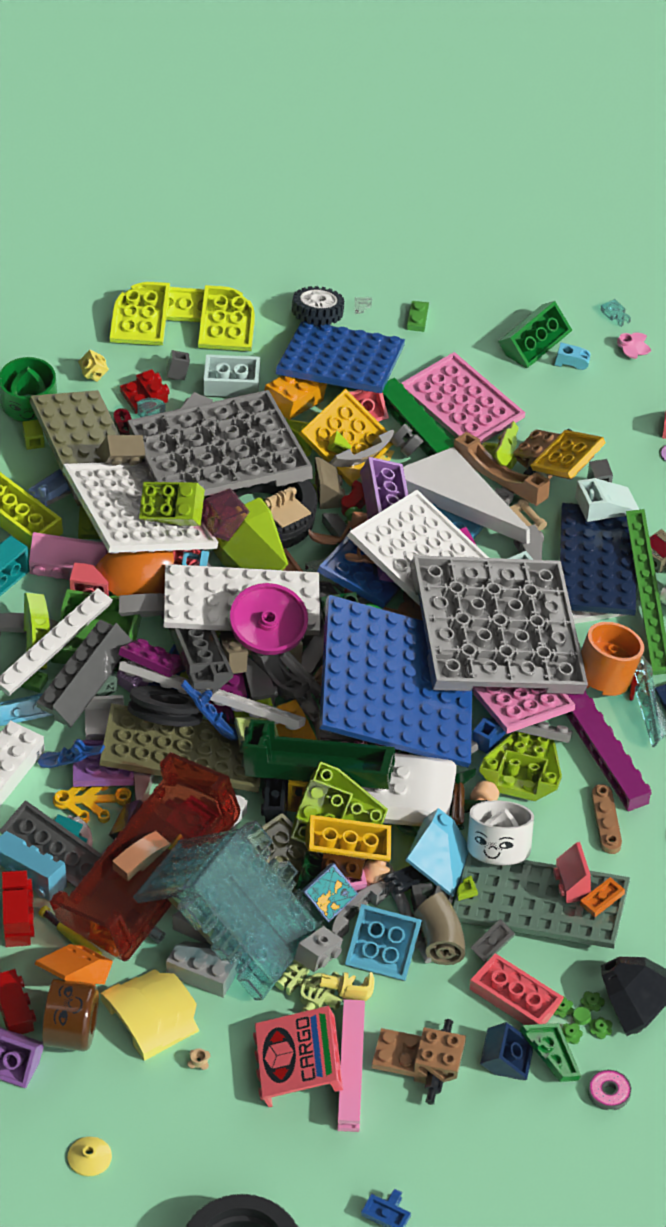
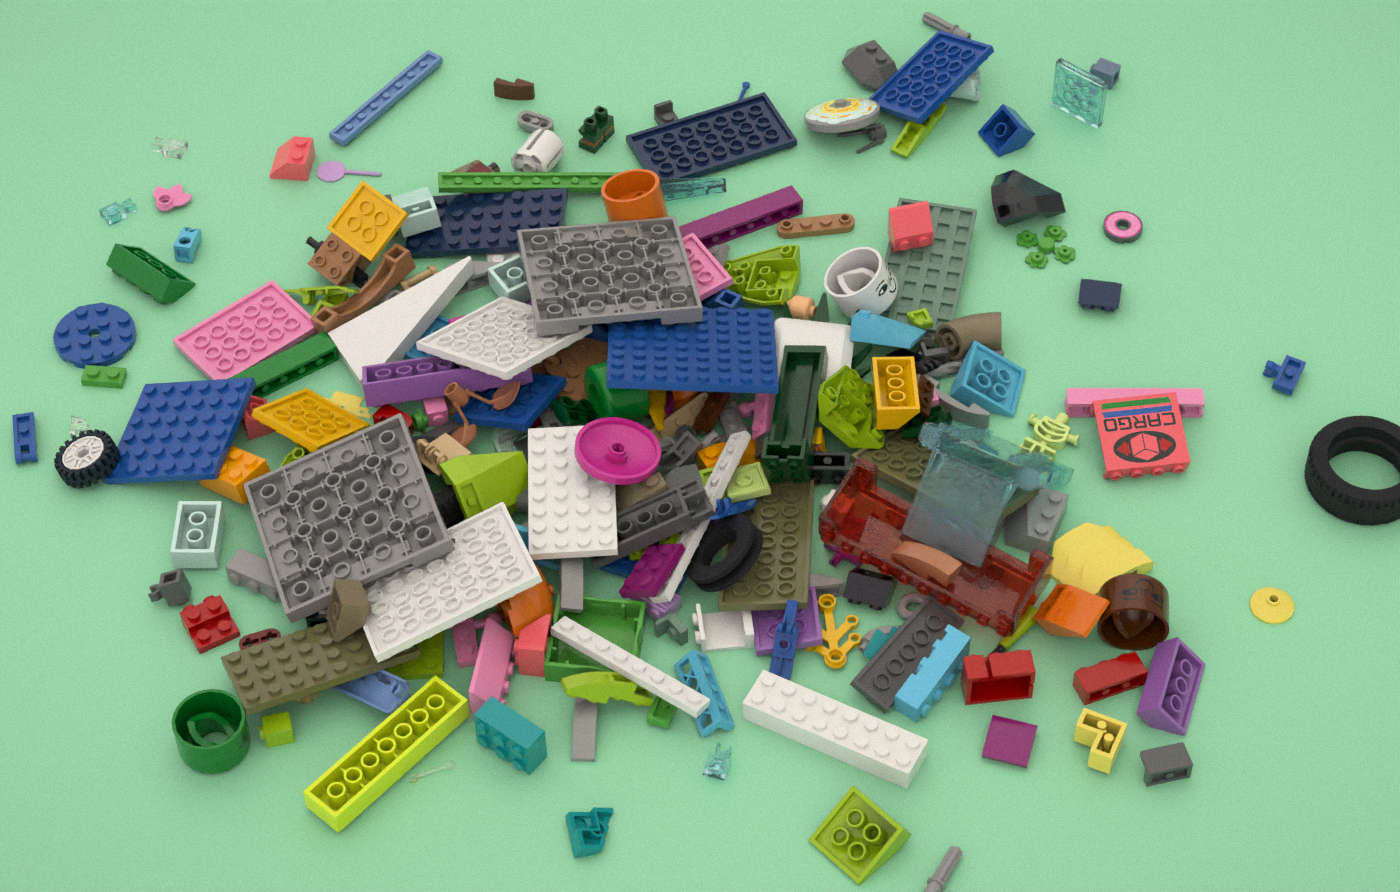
camera: 90 degrees left, 0 degrees up
dark grey slope [36,620,133,728] -> none
light yellow brick [78,350,109,382] -> none
neon yellow plate [110,282,255,351] -> none
clear light blue brick [137,398,166,417] -> none
lime slope [139,482,205,526] -> none
tan plate [188,1048,210,1070] -> none
clear pink slope [201,488,250,541] -> none
light grey brick [295,926,343,972] -> none
tile [302,863,358,922] -> none
light yellow piece [319,972,374,1001] -> none
lime slope [327,431,351,454] -> none
light grey slope [329,429,395,467] -> none
medium nougat piece [372,1019,466,1105] -> none
dark grey wheel [390,424,423,458] -> none
reddish brown axle [452,782,465,825] -> none
coral slope [469,953,564,1025] -> none
dark grey plate [470,919,515,963] -> none
green wing [519,1023,581,1082] -> none
orange plate [580,877,625,917] -> none
none -> blue plate [12,412,38,465]
none -> blue plate [53,302,137,369]

